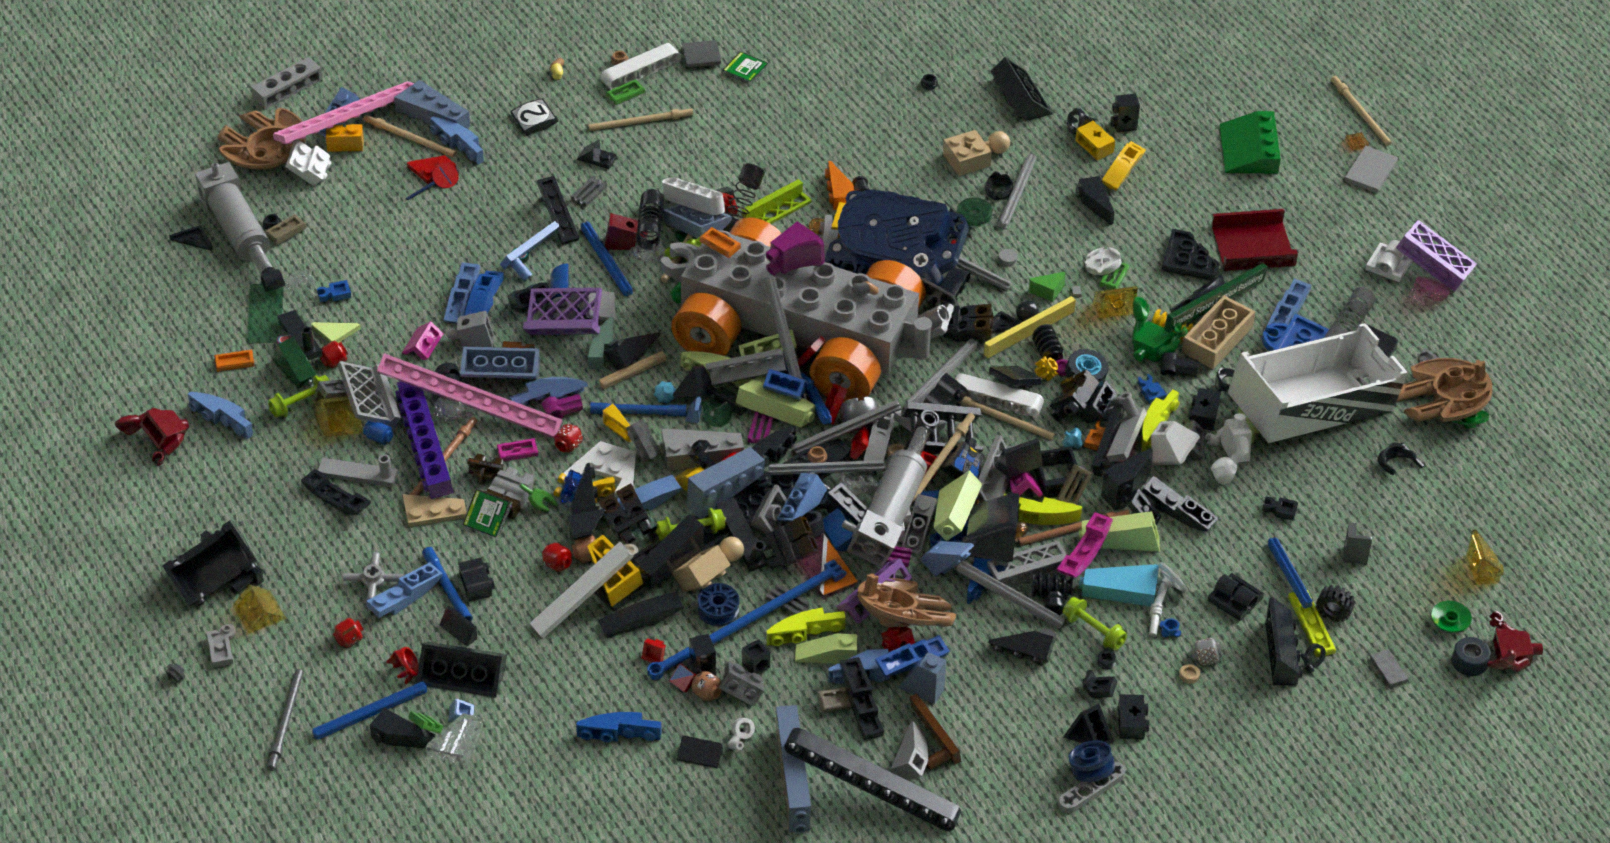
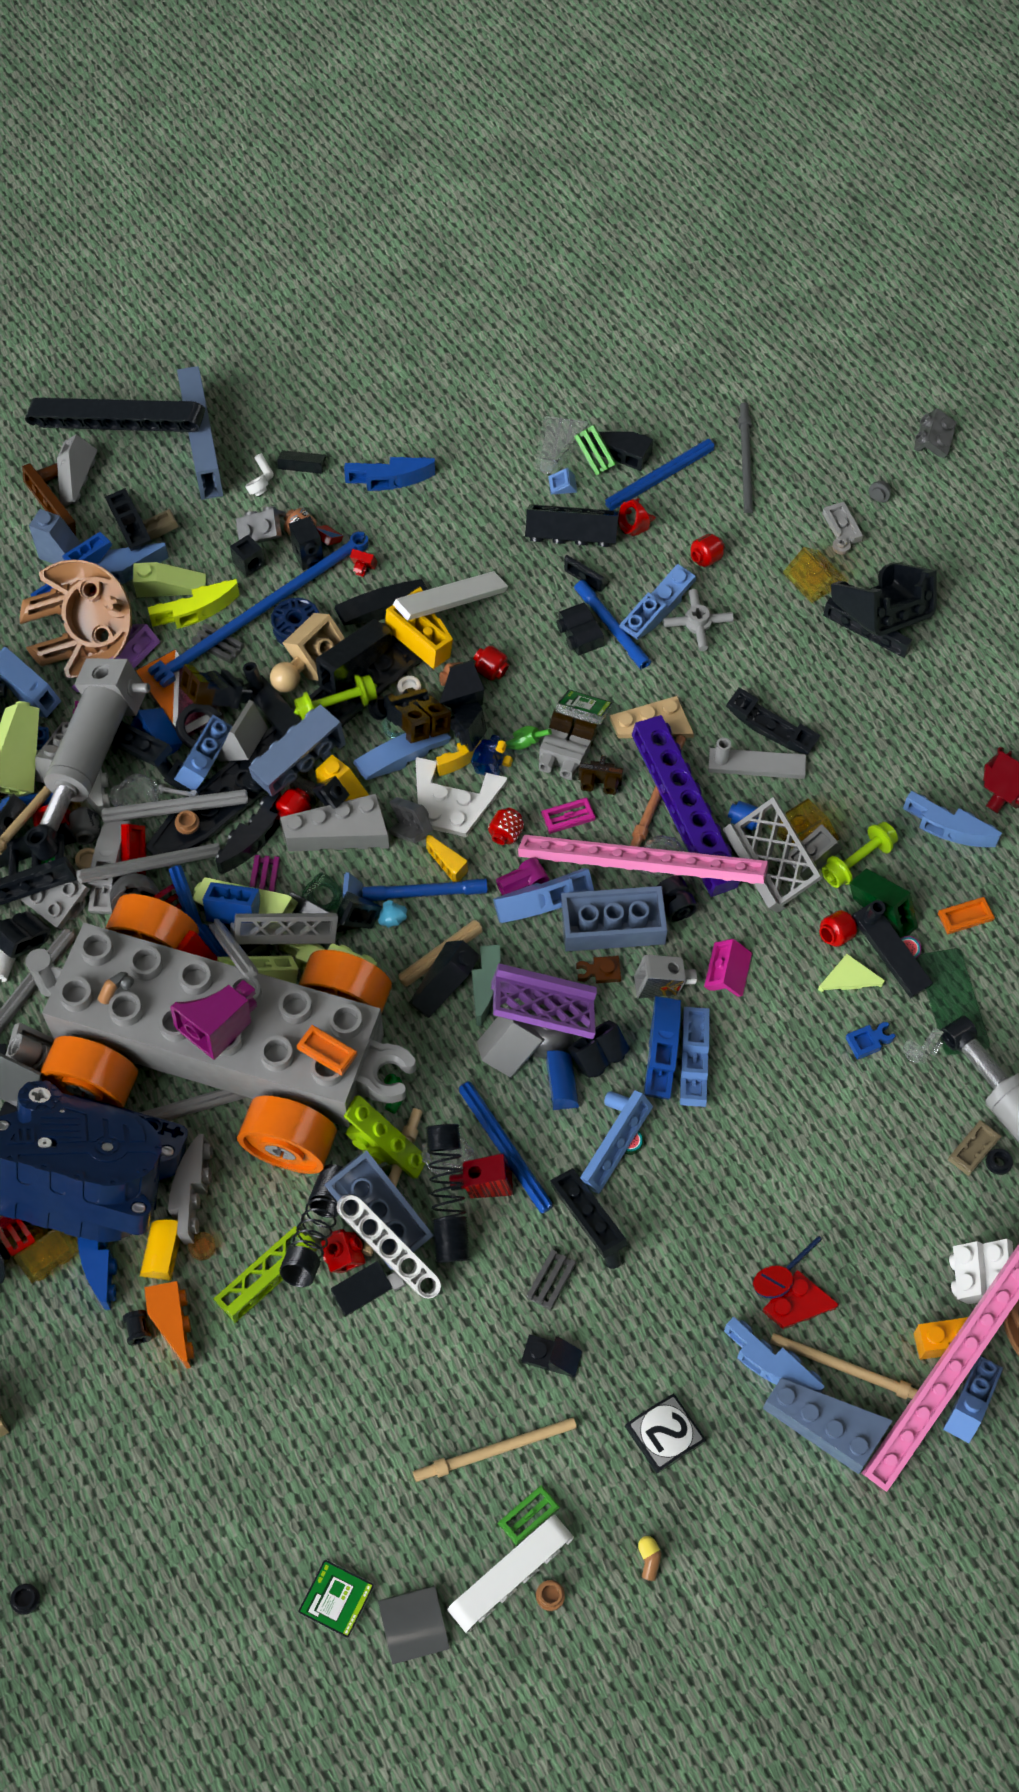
camera: 175 degrees right, 15 degrees up
none -> flat silver bracket [914,408,957,458]

